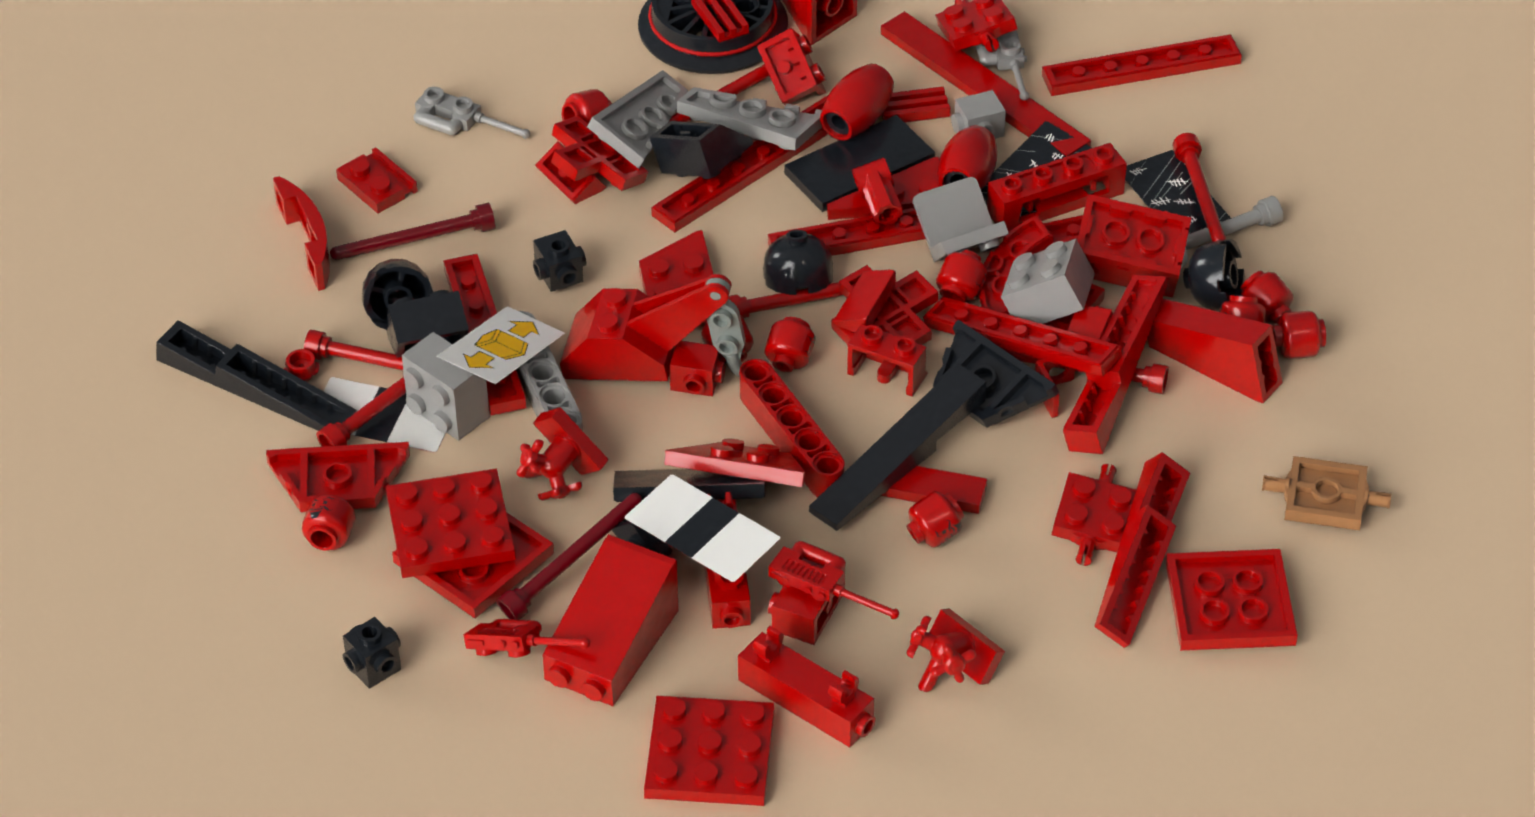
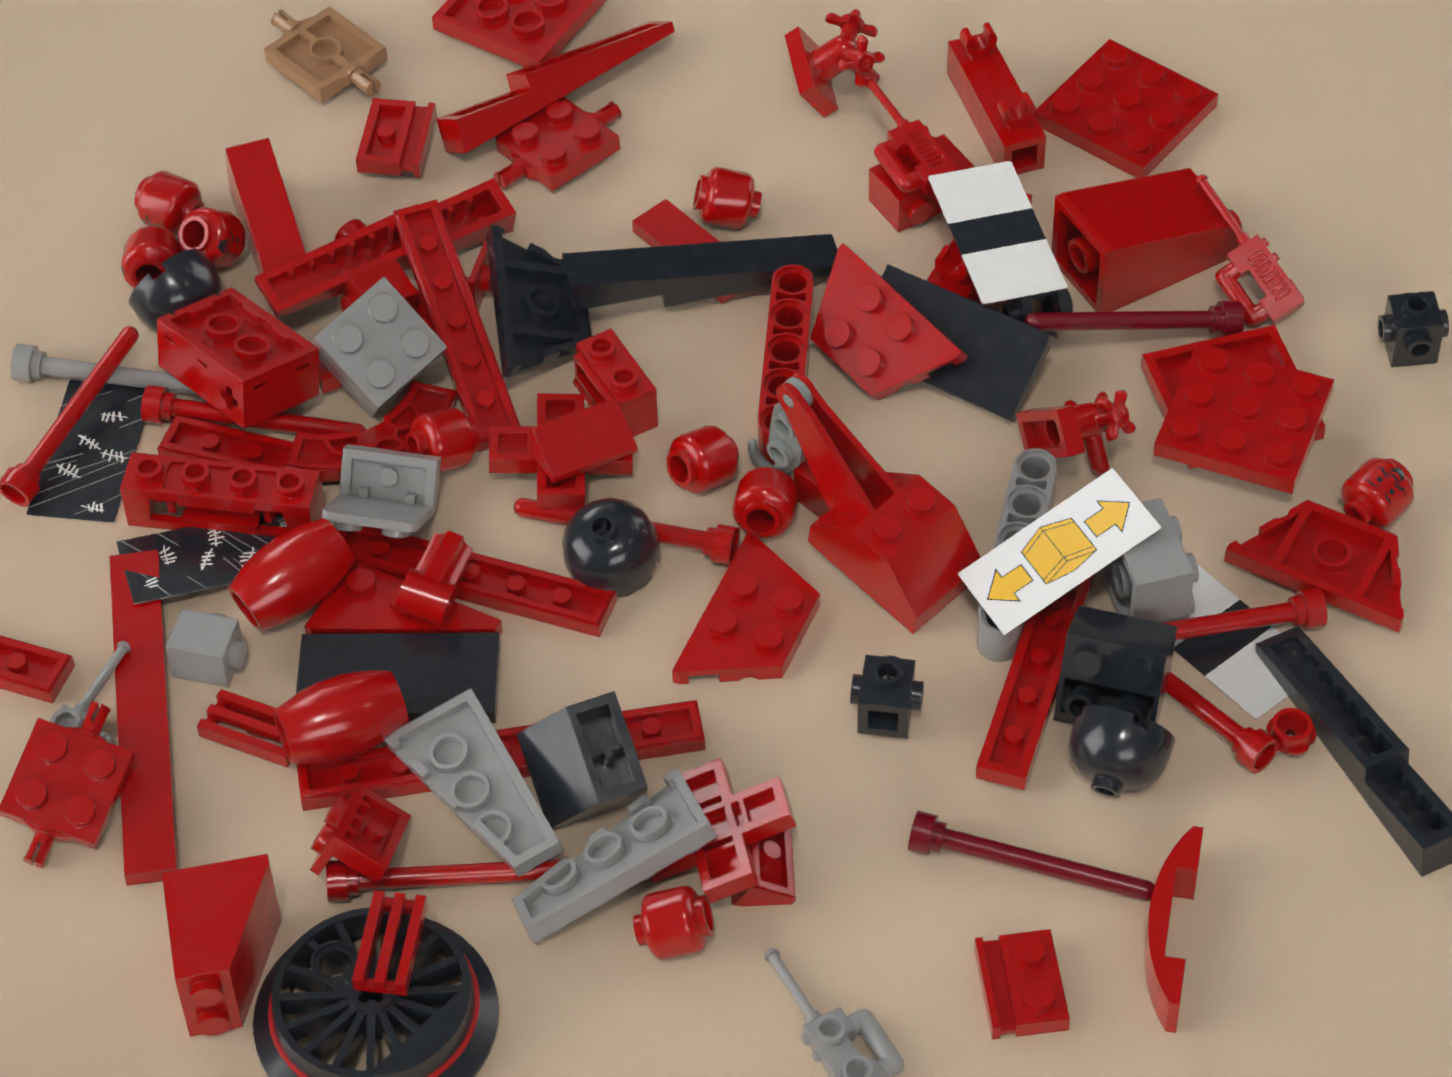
camera: 145 degrees left, 5 degrees up
none -> red plate [356,98,437,177]

